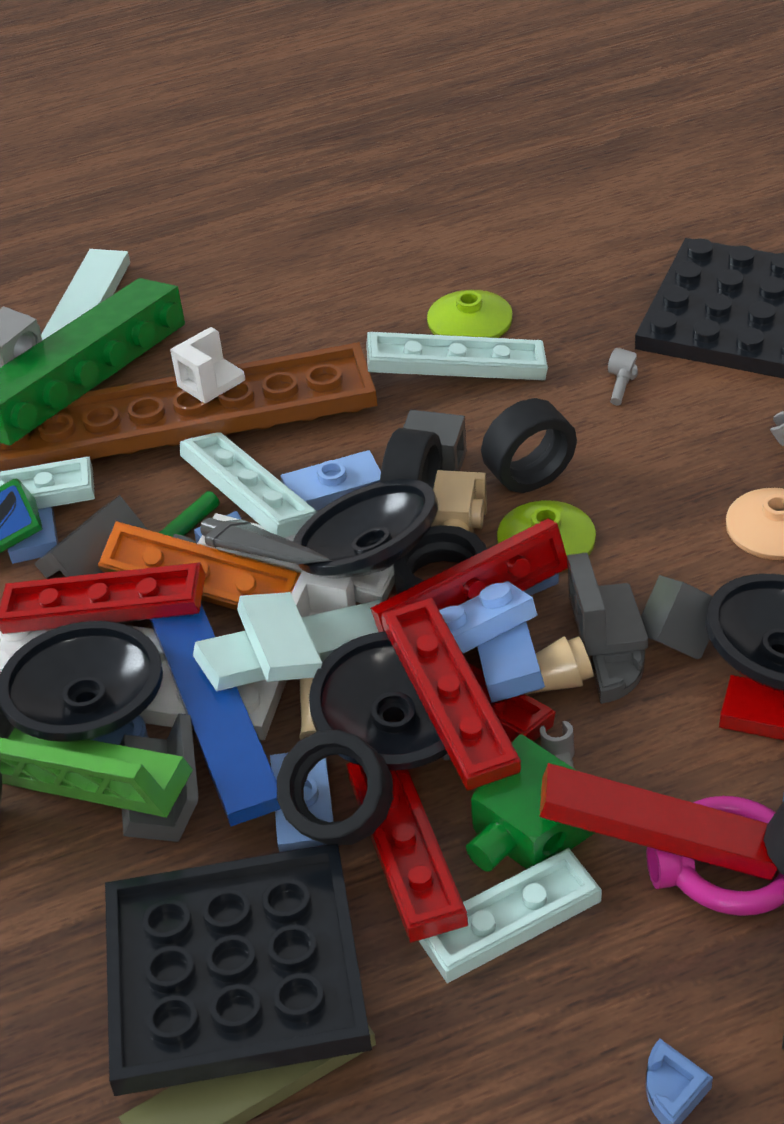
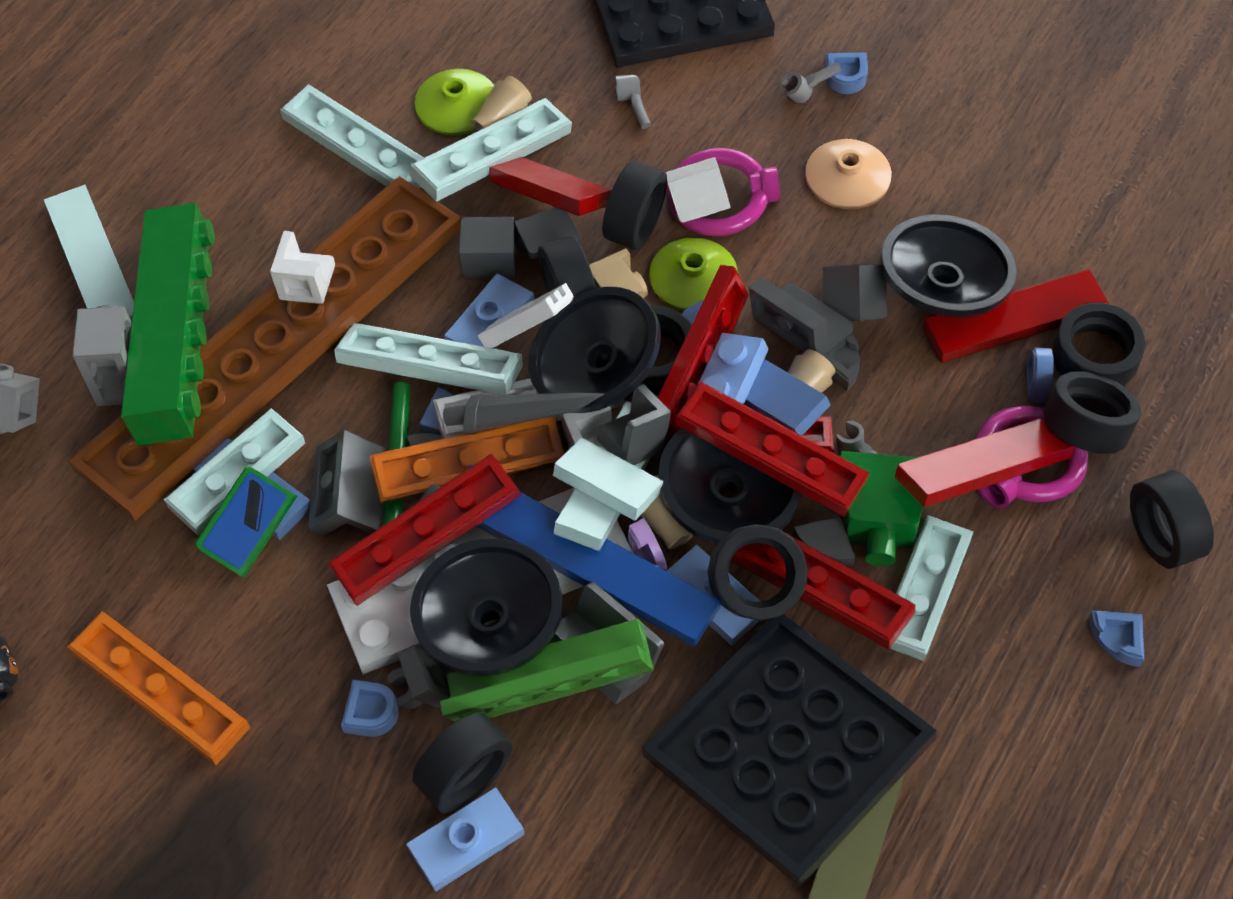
camera: 40 degrees left, 15 degrees up
none -> light aqua tile [280,84,424,189]
none -> dark grey panel [459,217,517,280]
none -> tan cone [471,76,532,131]
none -> white tile [477,283,574,349]
none -> red tile [490,157,612,216]
none -> dark grey panel [597,384,671,465]
none -> lavender tile [628,518,668,571]
none -> dark pink piece [666,148,780,236]
none -> white panel [666,157,731,223]
none -> dark grey tile [793,516,855,567]

